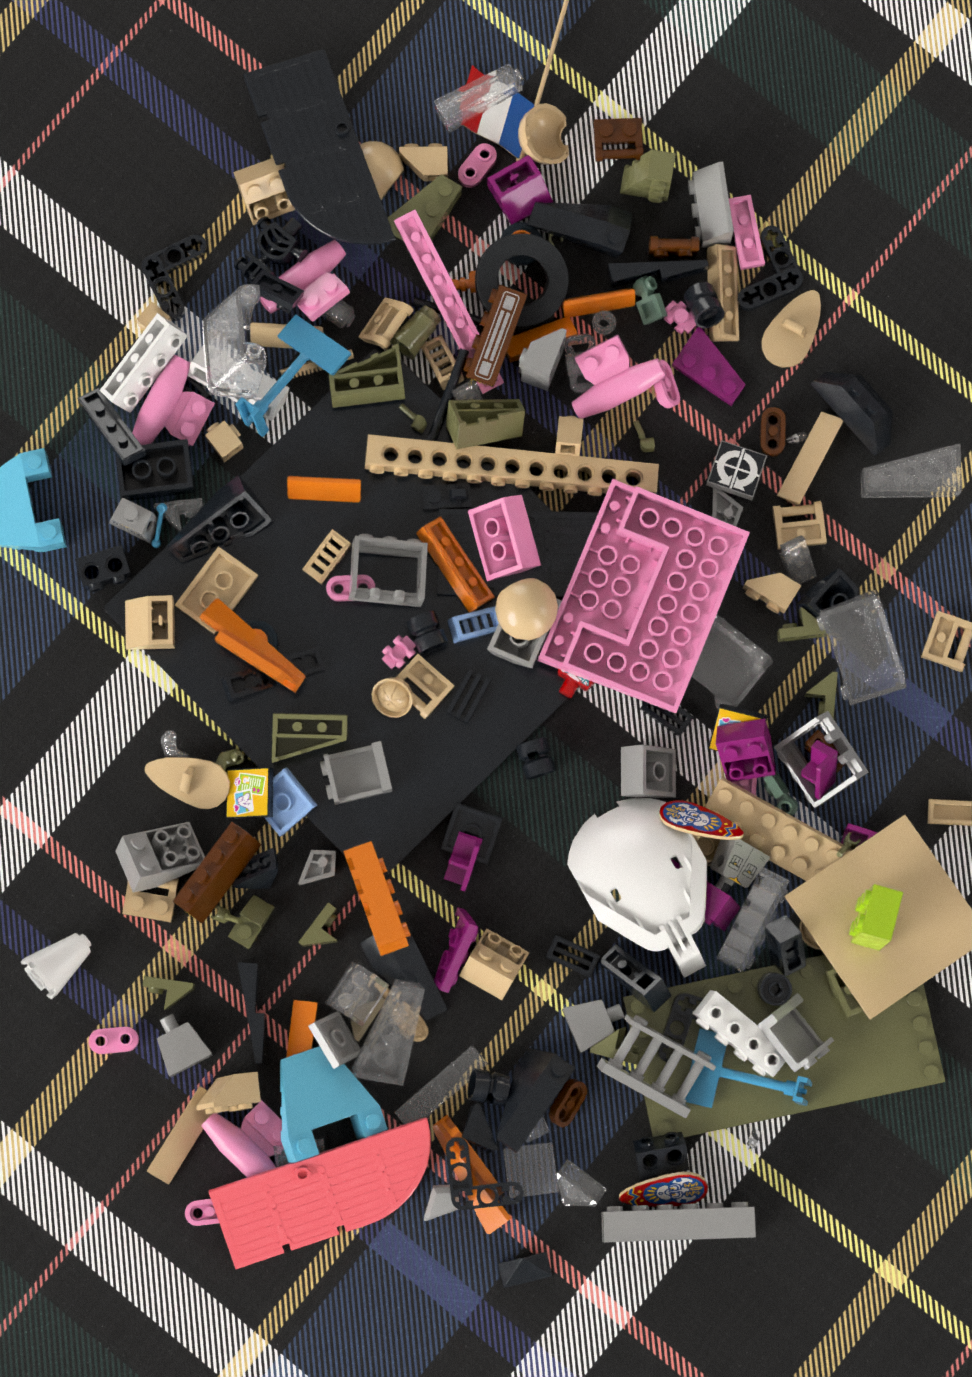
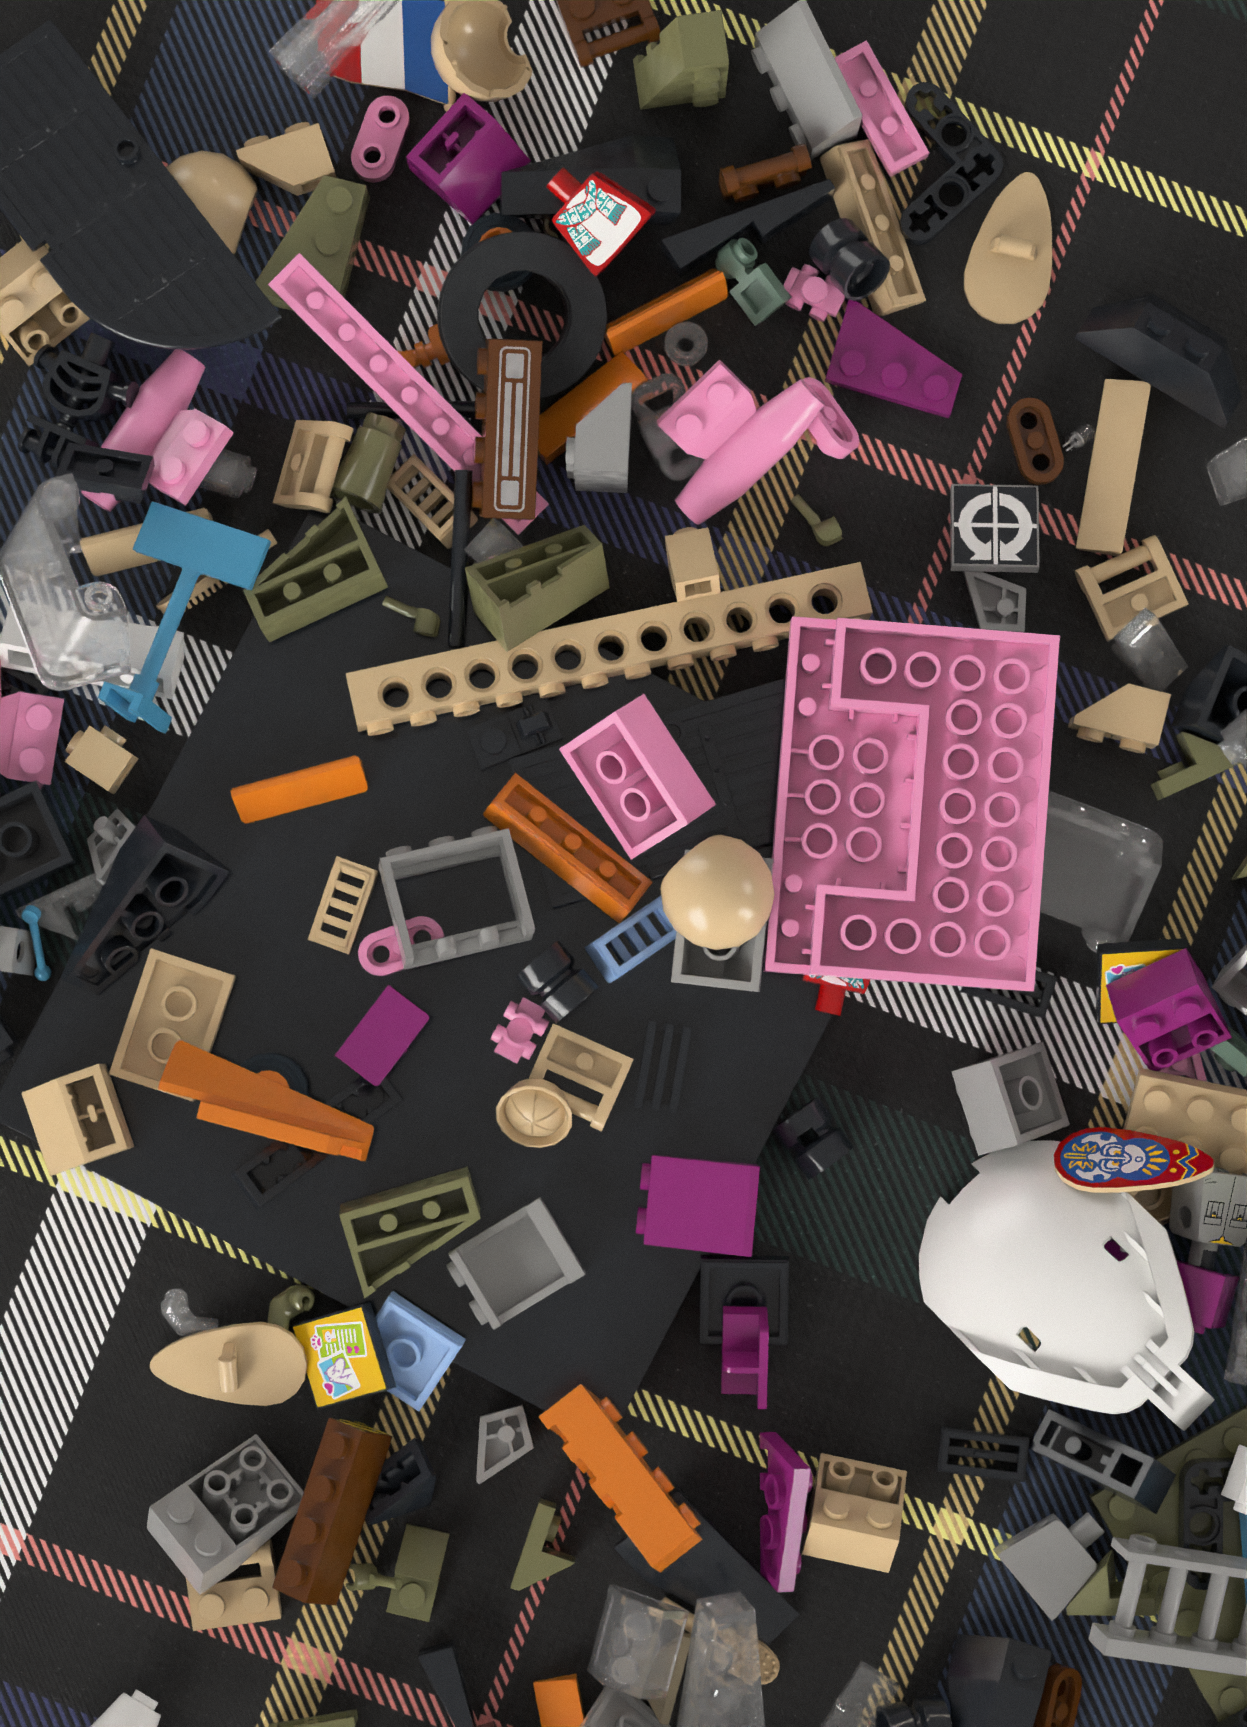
camera: 15 degrees left, 5 degrees up
none -> light grey piece [87,808,136,885]
none -> magenta panel [335,985,429,1086]
none -> torso [546,167,657,276]
none -> magenta slope [636,1154,760,1257]

